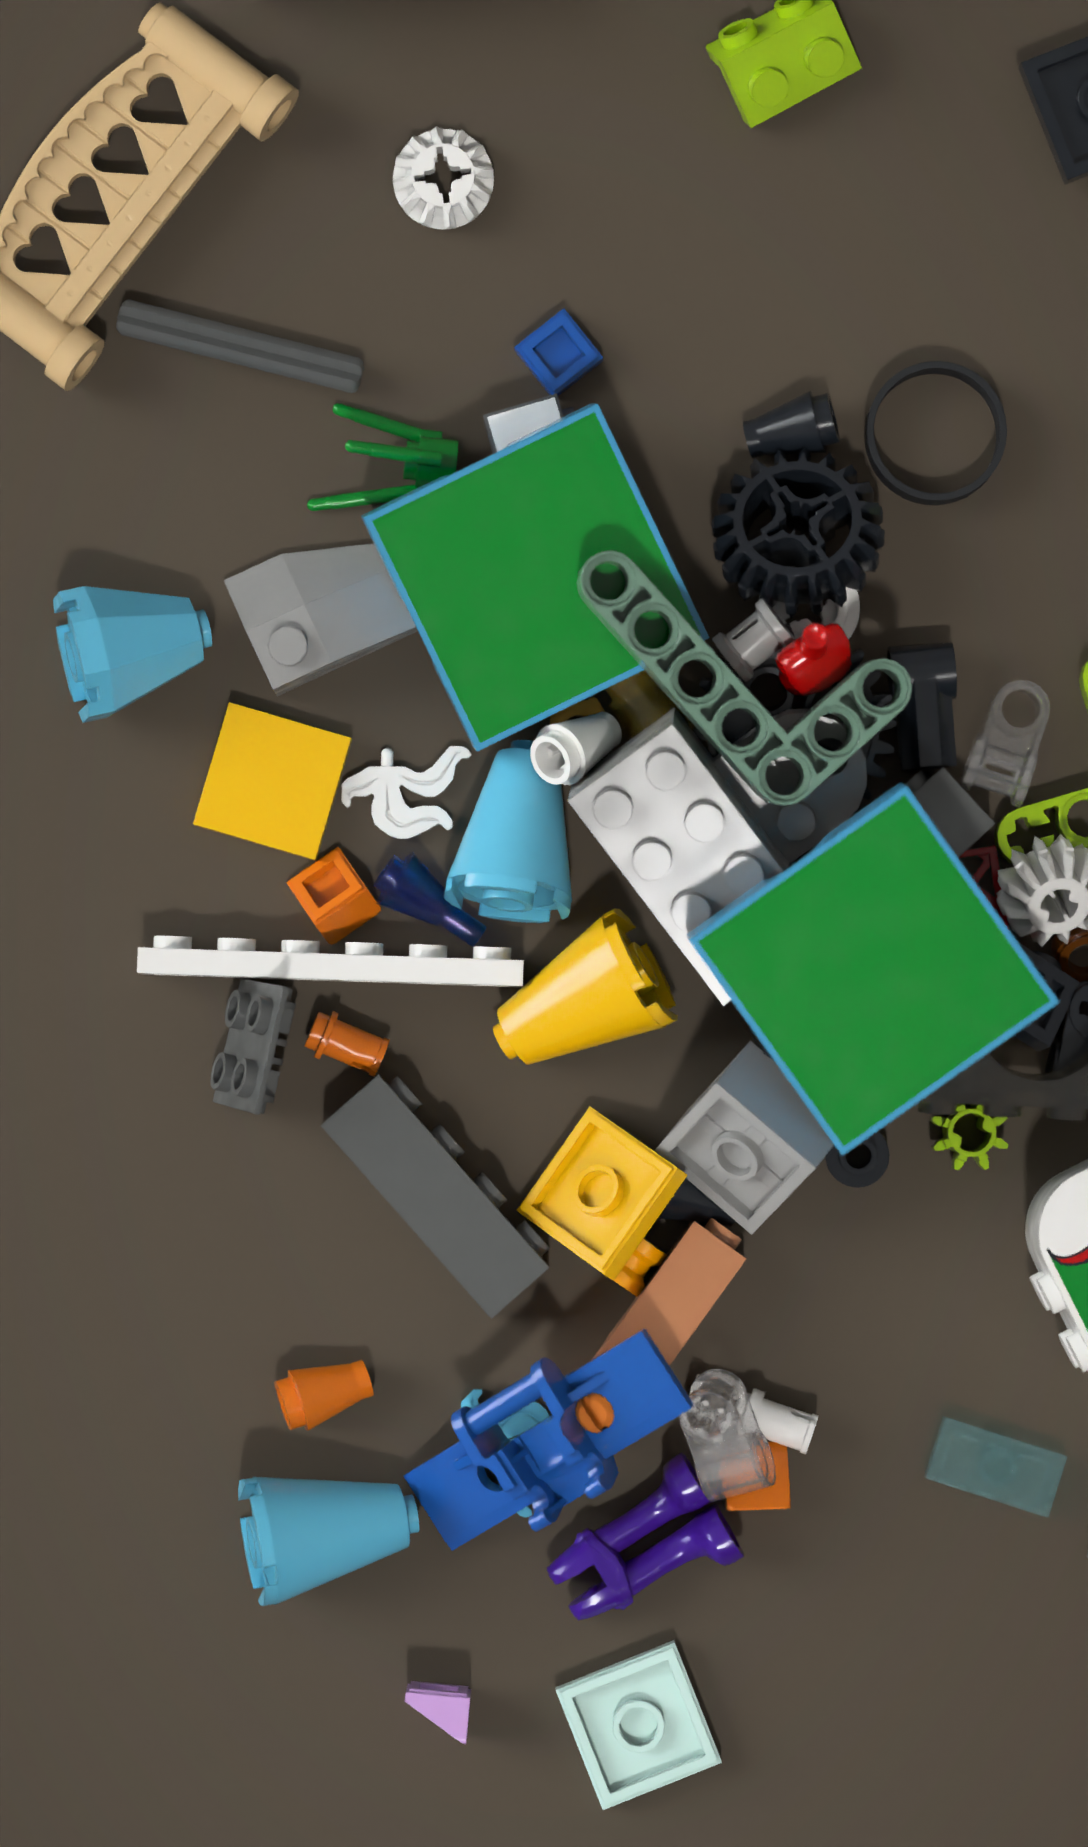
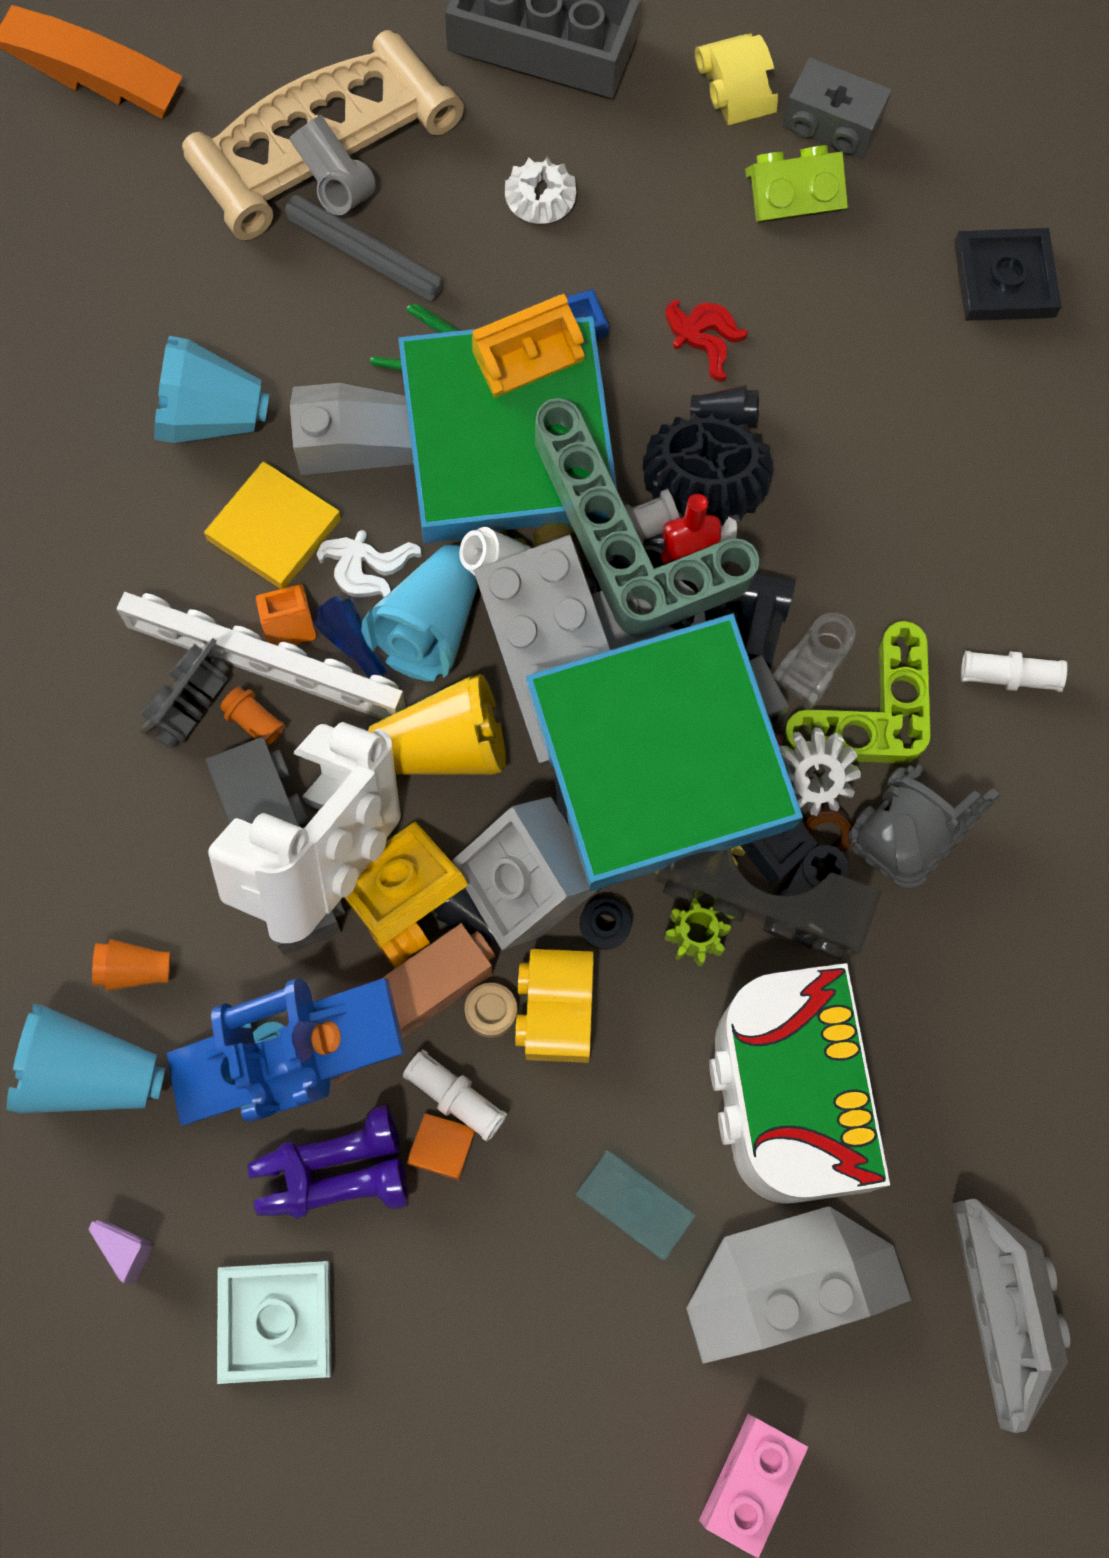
camera: 15 degrees right, 15 degrees down
clear piece [679,1368,776,1502] -> none
black tyre [864,361,1007,505] -> none
none -> white container [208,722,401,943]
none -> light grey piece [289,115,375,215]
none -> tan tile [465,983,517,1038]
none -> light orange hinge [472,293,585,398]
none -> yellow brick [515,949,593,1063]
none -> red piece [665,300,747,382]

